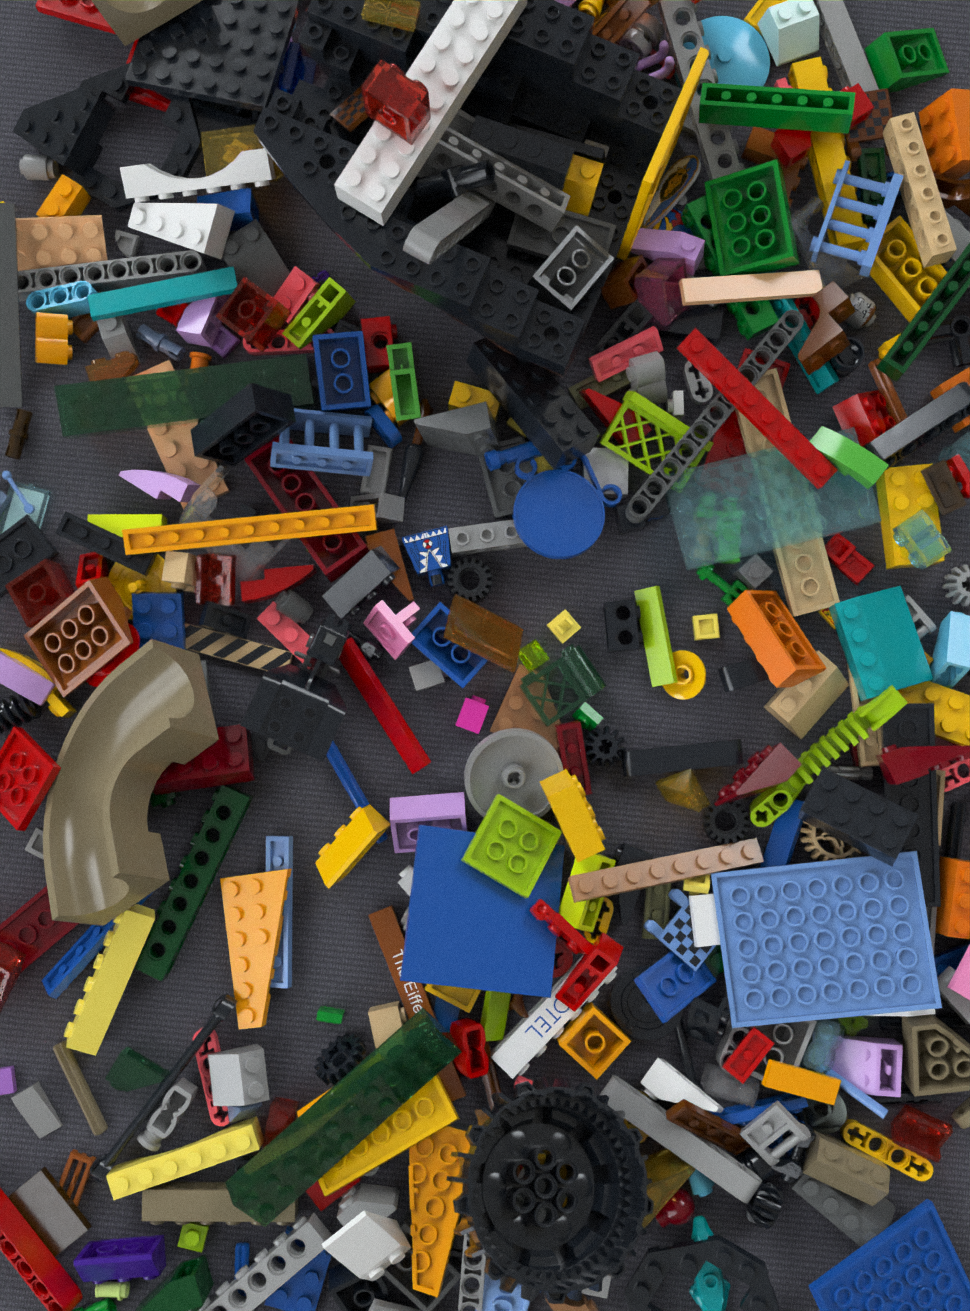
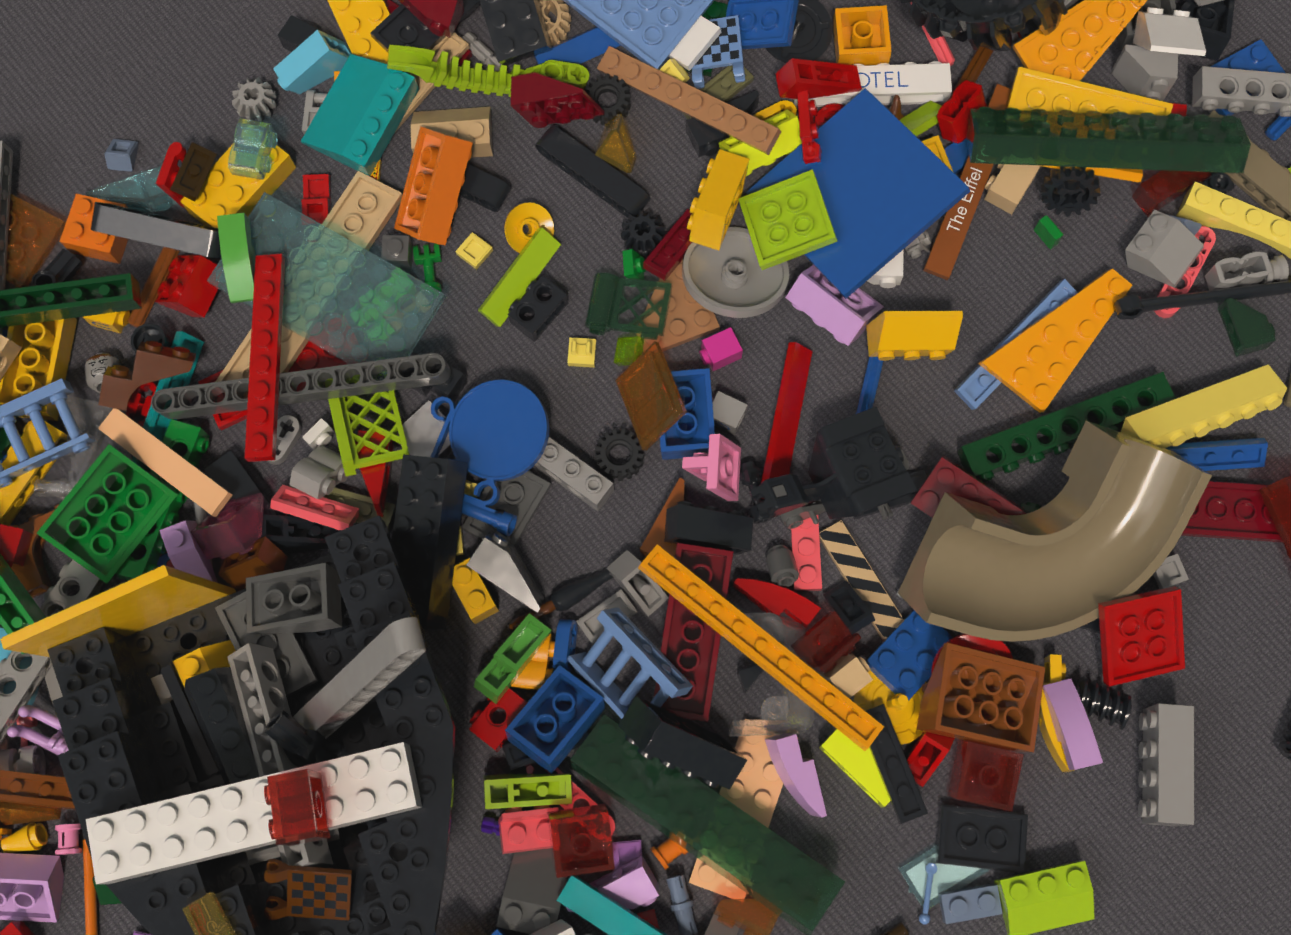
camera: 130 degrees left, 10 degrees down
torso [402,526,451,587] -> none

